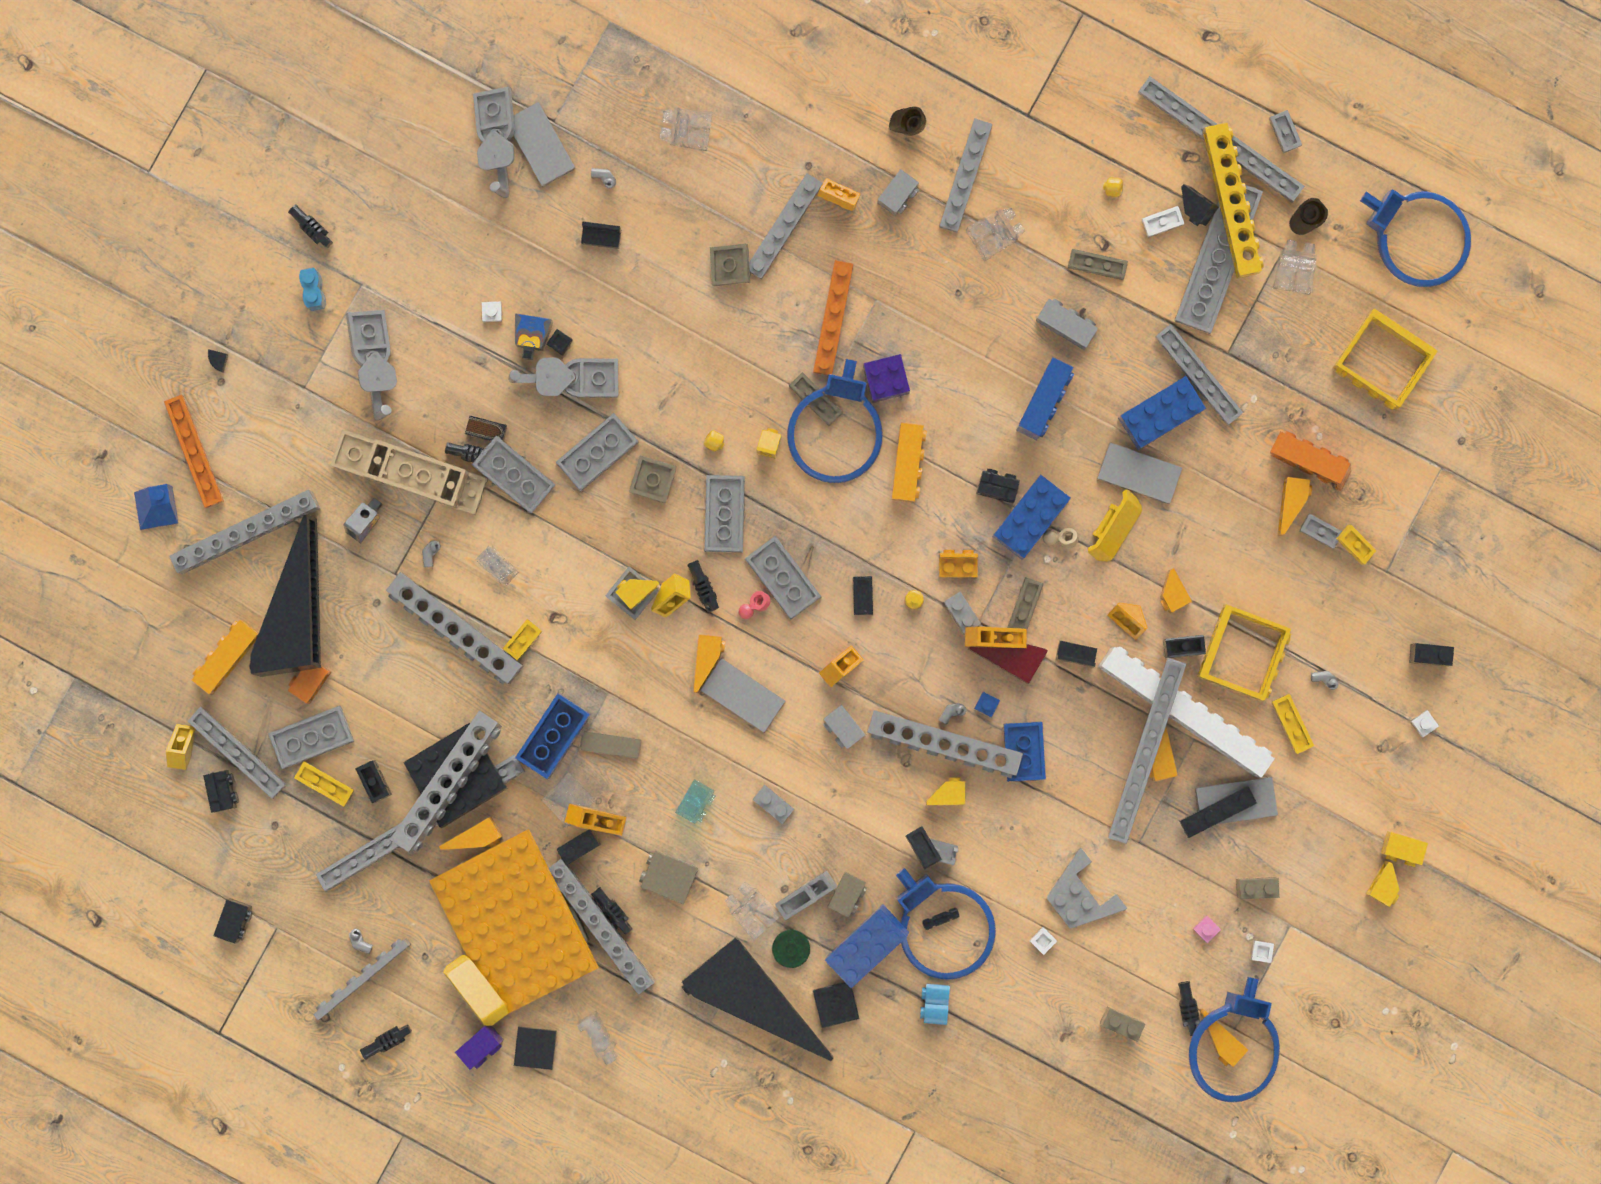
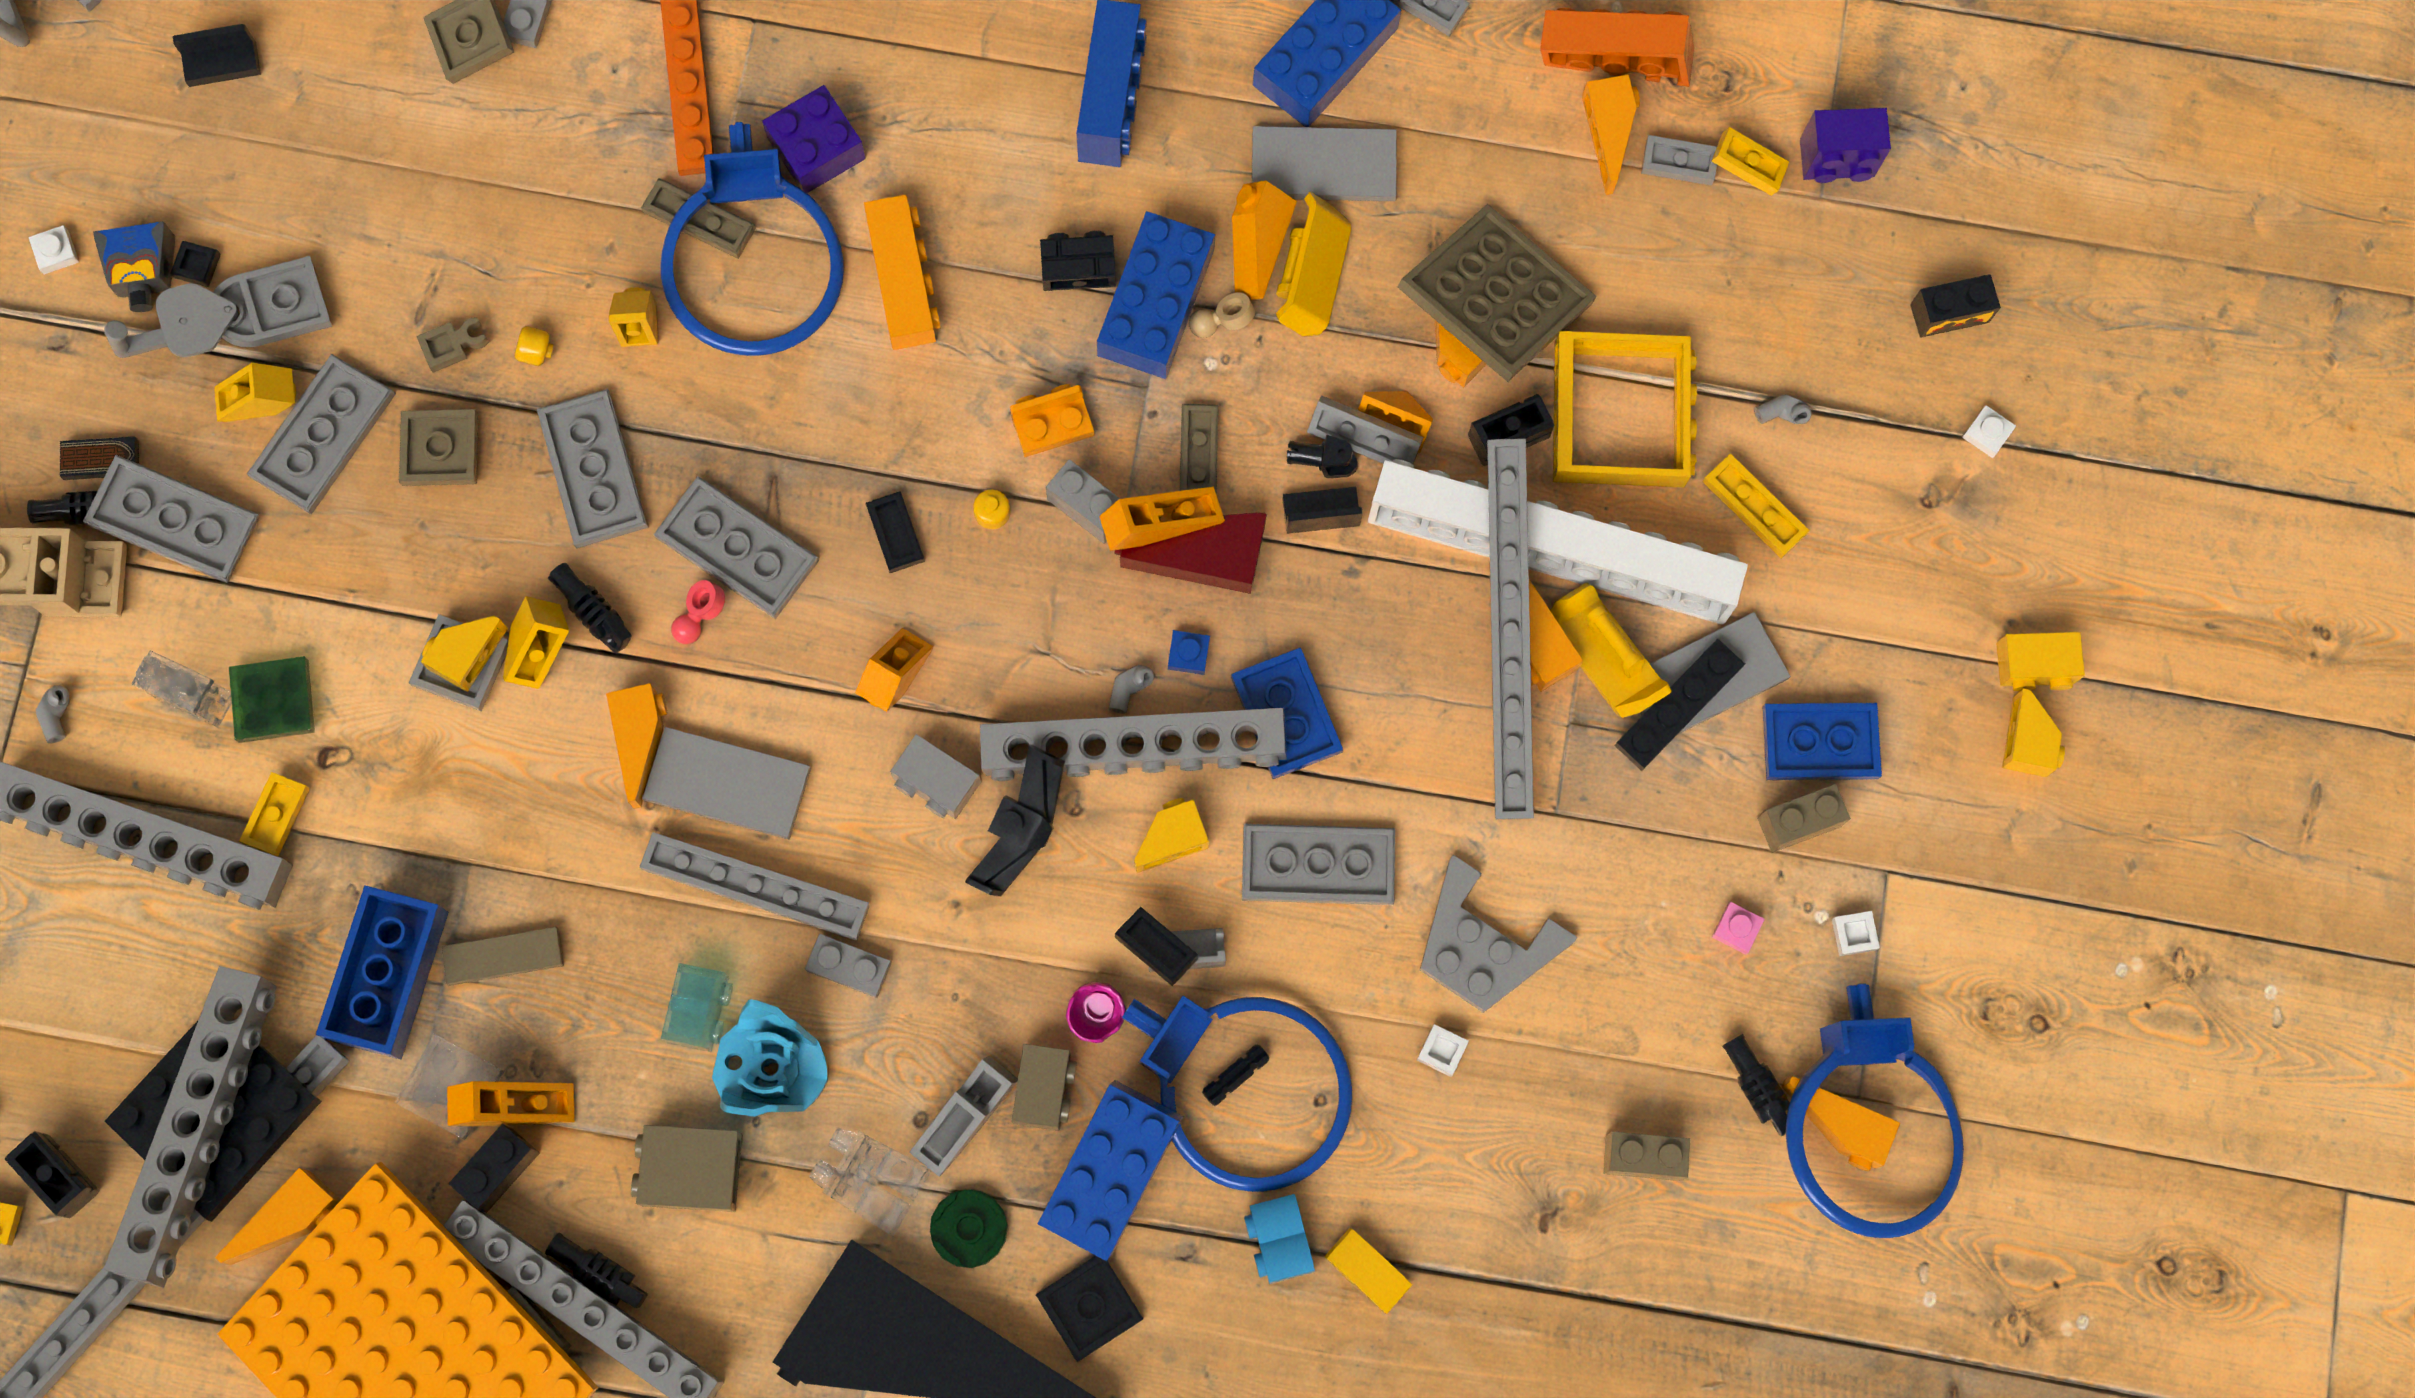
camera: 25 degrees left, 10 degrees down
none -> yellow slope [214,363,296,422]
none -> clear green plate [229,656,315,743]
none -> dark tan plate [416,318,489,373]
none -> light grey plate [639,832,870,941]
none -> medium azure piece [712,999,828,1117]
none -> black plate [965,744,1065,897]
none -> dark pink hair [1066,982,1126,1043]
none -> light orange slope [1232,180,1297,300]
none -> light grey tile [1242,824,1395,905]
none -> black piece [1287,435,1358,478]
none -> light grey plate [1307,396,1424,464]
none -> yellow slope [1324,1228,1412,1314]
none -> dark tan plate [1398,204,1597,382]
none -> yellow piece [1551,583,1672,718]
none -> blue plate [1762,703,1882,780]
none -> dark purple brick [1800,108,1891,183]

